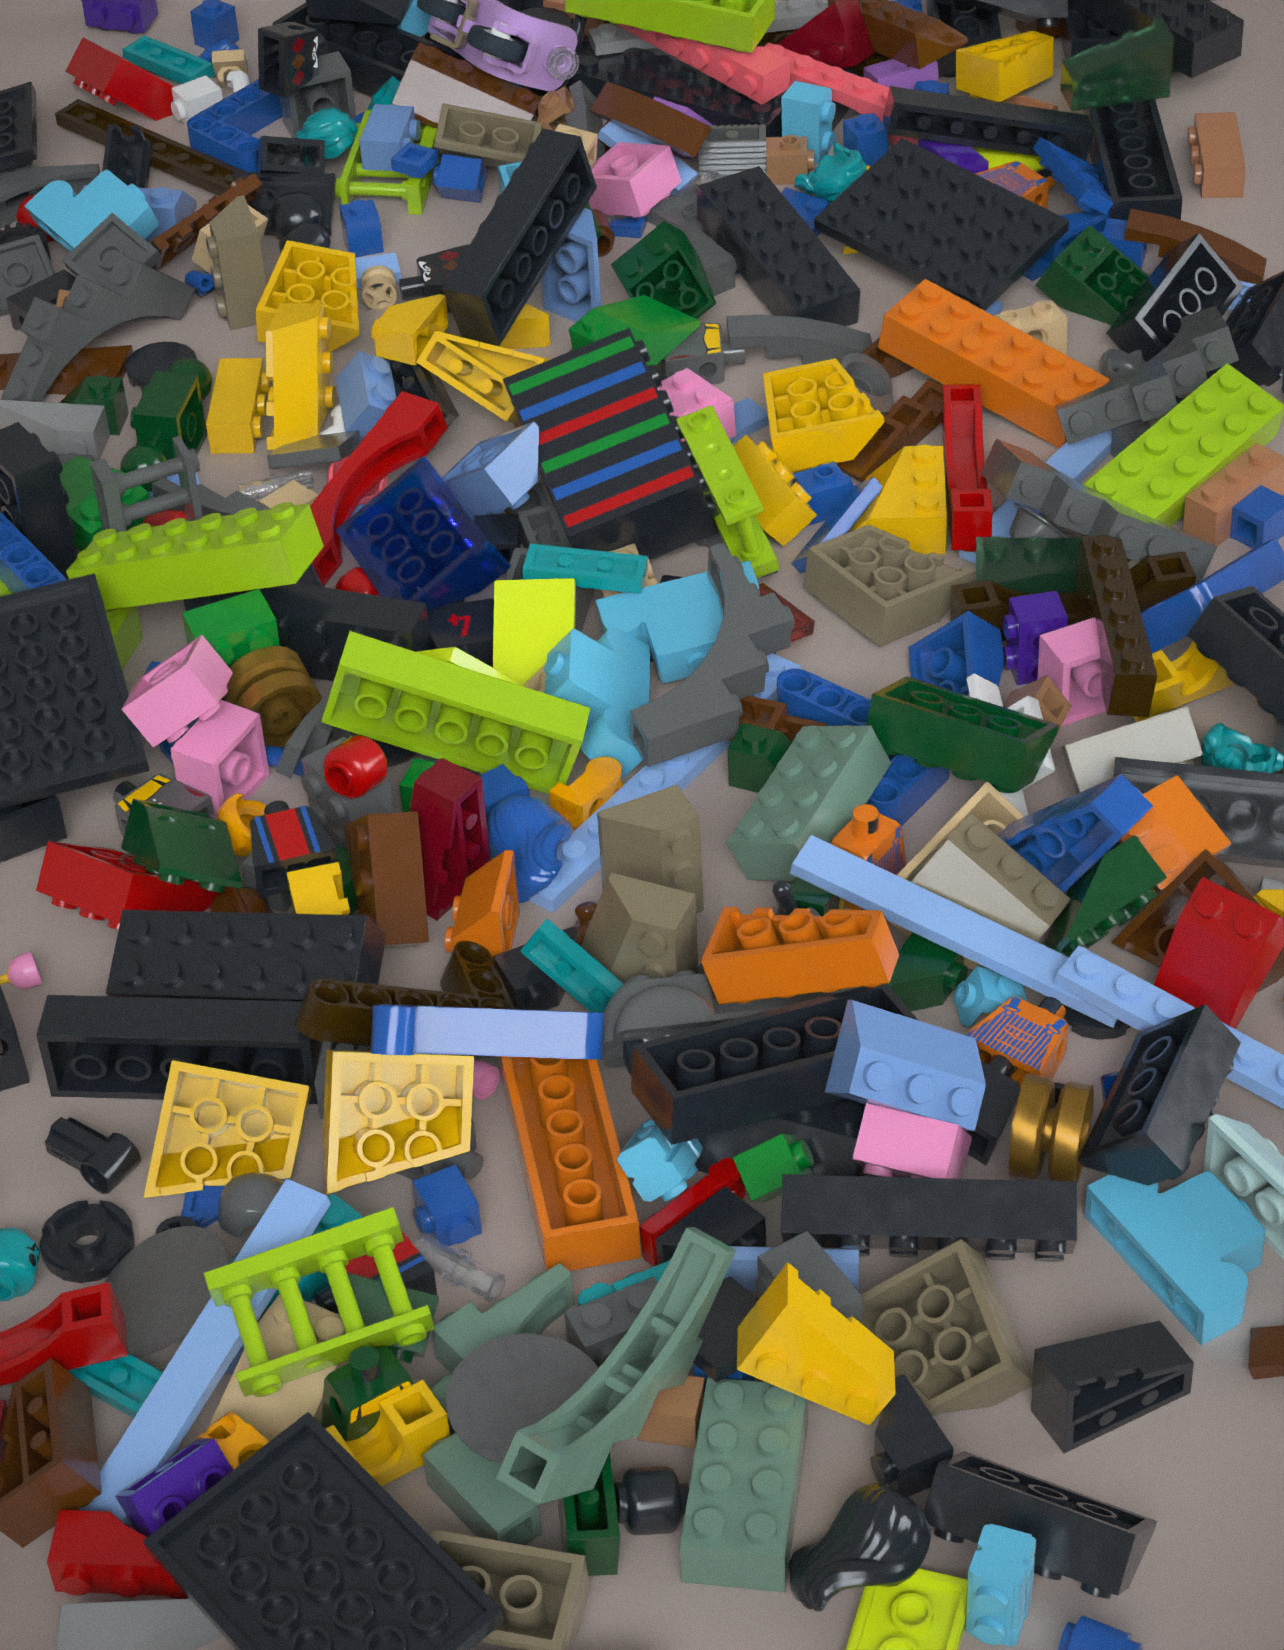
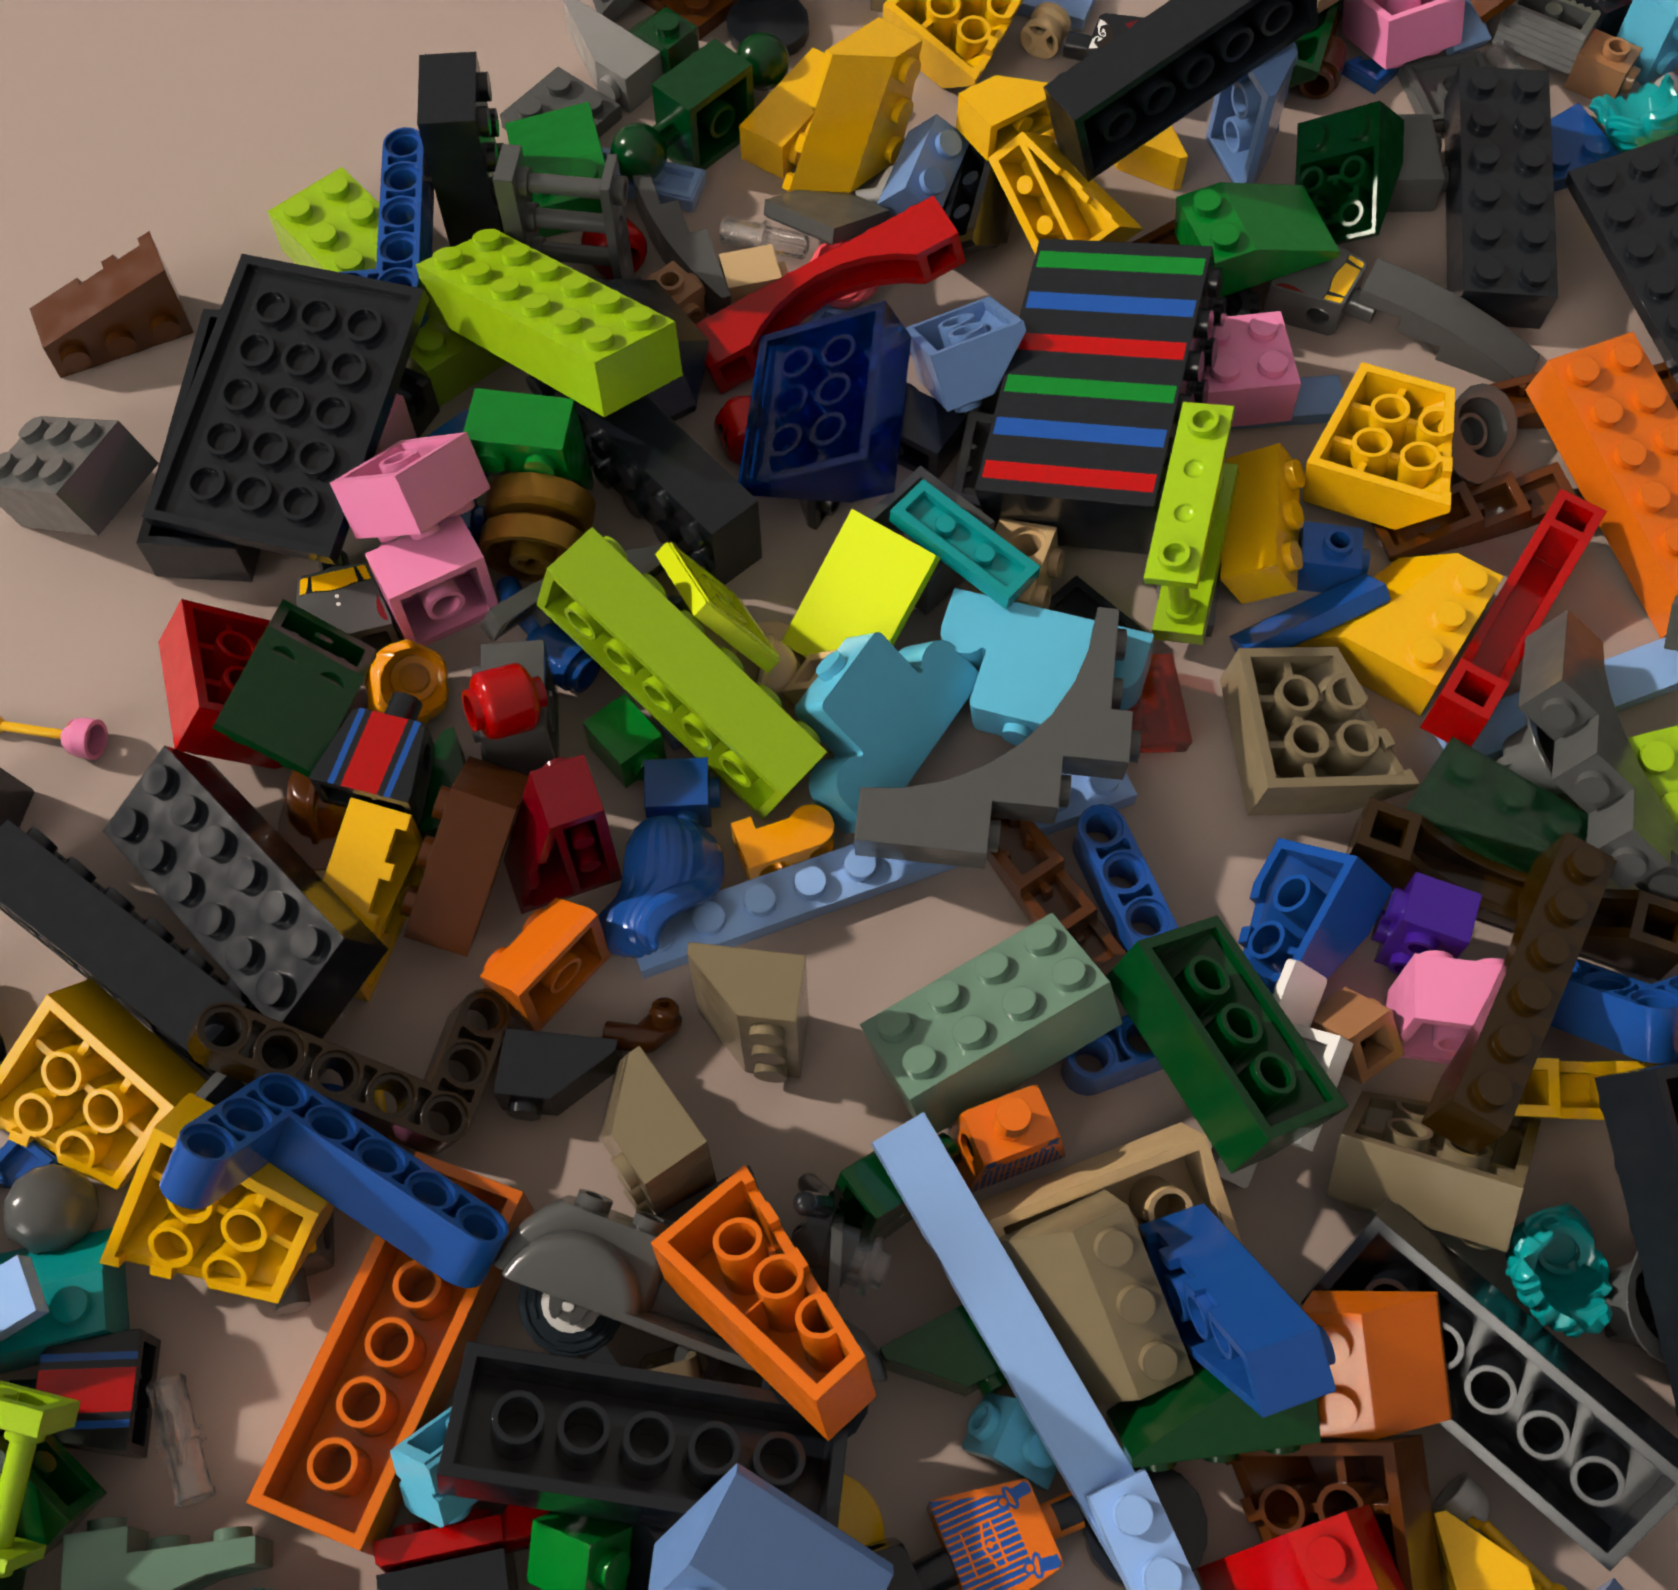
camera: 30 degrees right, 20 degrees up
blue brick [412,1164,482,1250] -> none
black torso [427,598,494,668] -> none
teal plate [520,918,623,1013] -> none
dark green slope [727,722,792,793] -> none

